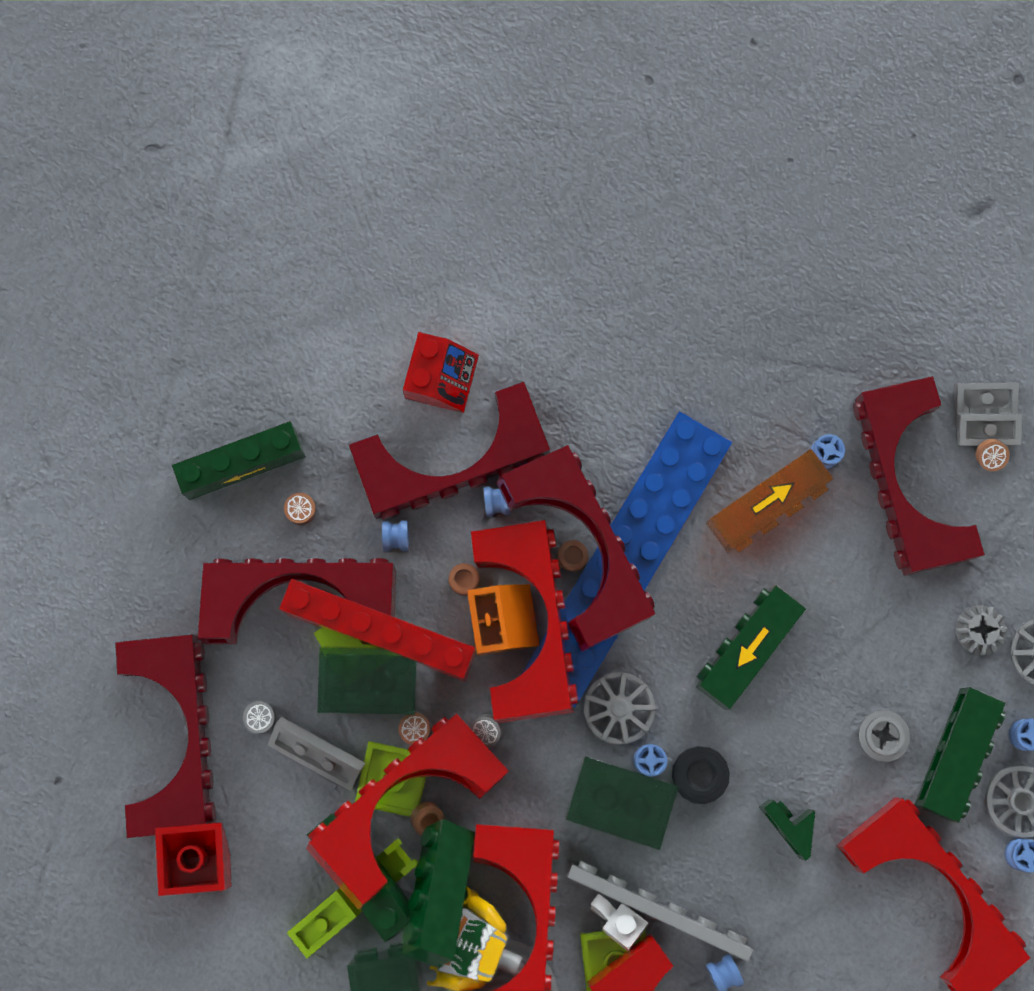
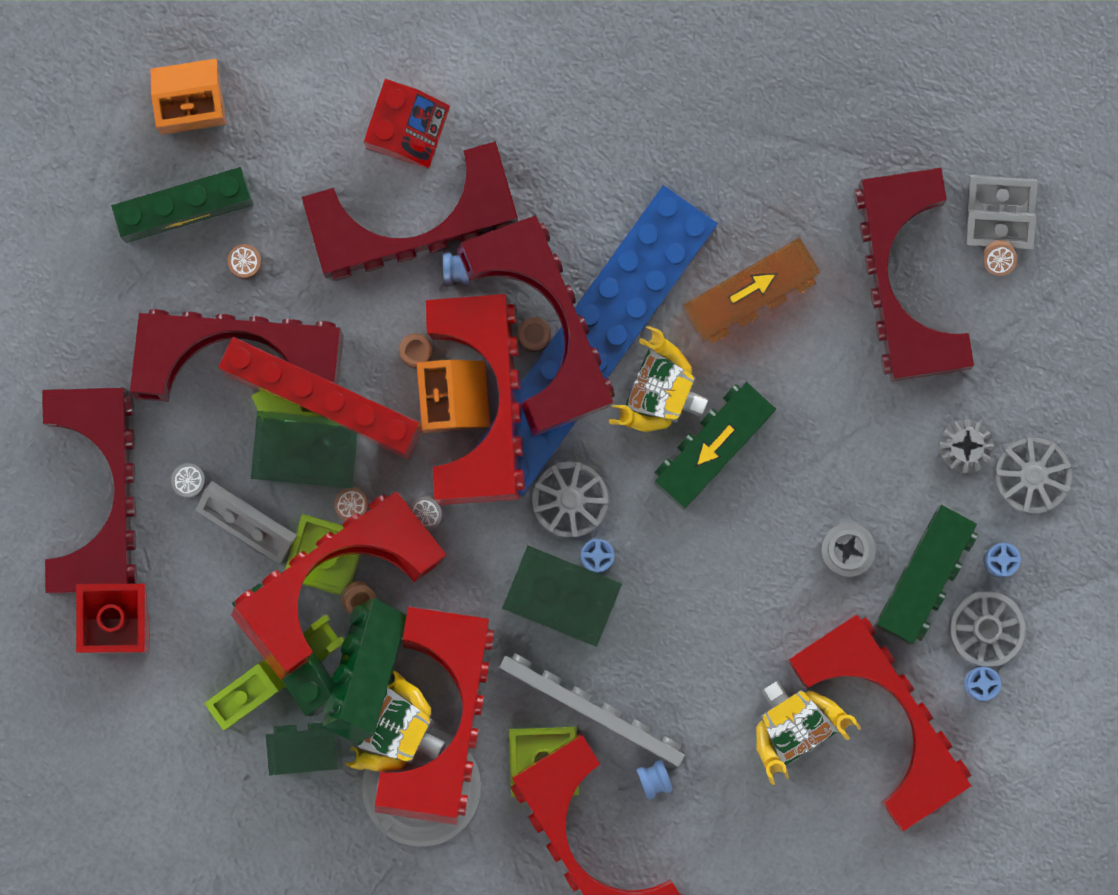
camera: 10 degrees right, 5 degrees up
medium blue wheel [382,520,409,552] -> none
white plate [590,894,648,952] -> none
black tyre [672,746,730,804] -> none
dark green slope [759,799,815,861] -> none
medium blue wheel [809,434,845,469] -> none
none -> orange slope [150,58,227,135]
none -> torso [609,326,708,432]
none -> torso [756,680,861,785]

